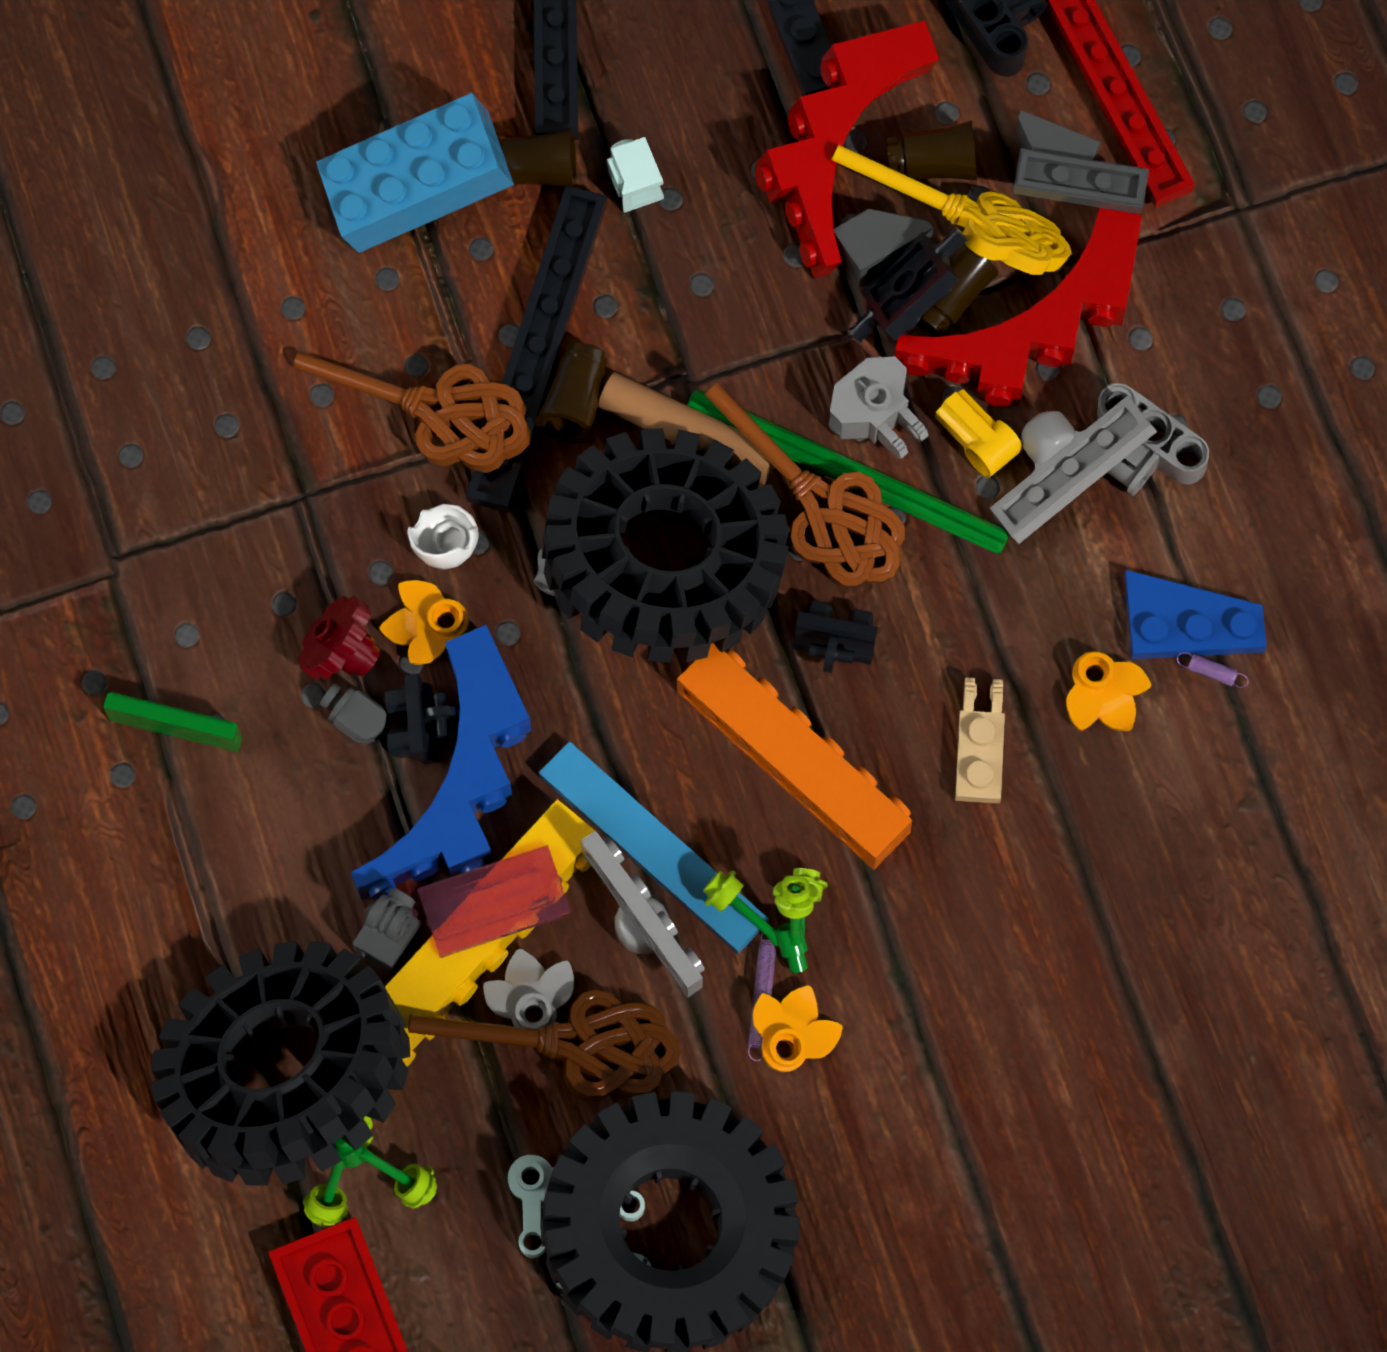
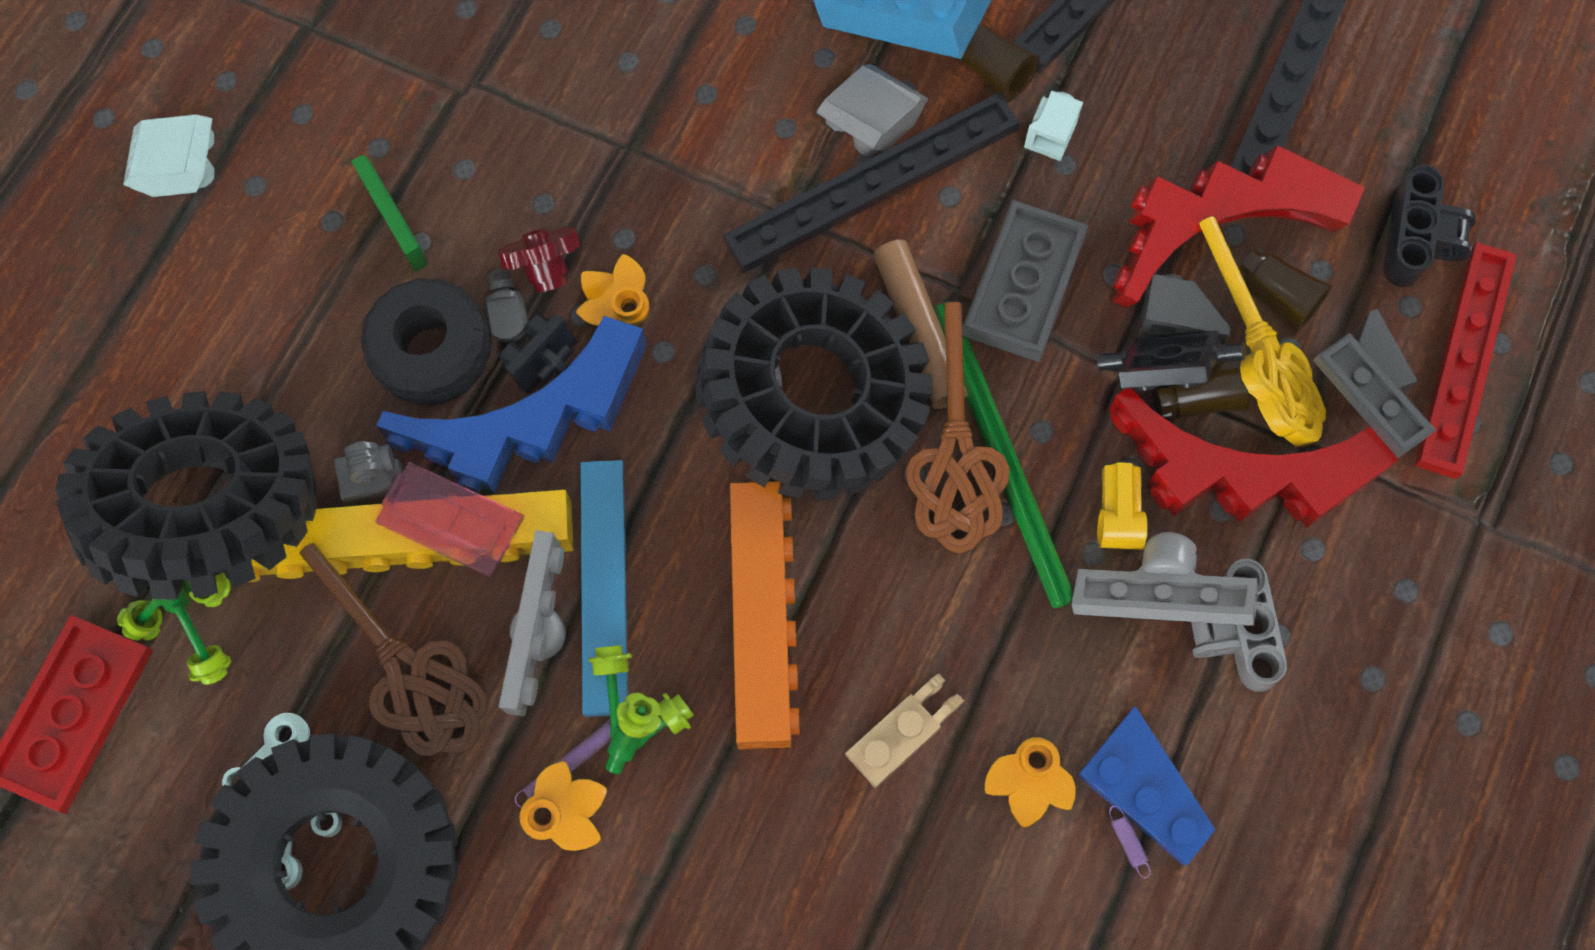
camera: 45 degrees right, 0 degrees up
dark orange piece [294,352,531,473] -> none
white hair [407,504,479,570] -> none
light grey plate [483,949,574,1029] -> none
dark brown plant [535,342,607,444] -> none
black hips [793,600,878,673] -> none
light grey hinge [829,356,929,459] -> none
none -> black tyre [360,278,491,405]
none -> light grey slope [816,63,928,156]
none -> dark grey tile [962,200,1089,362]

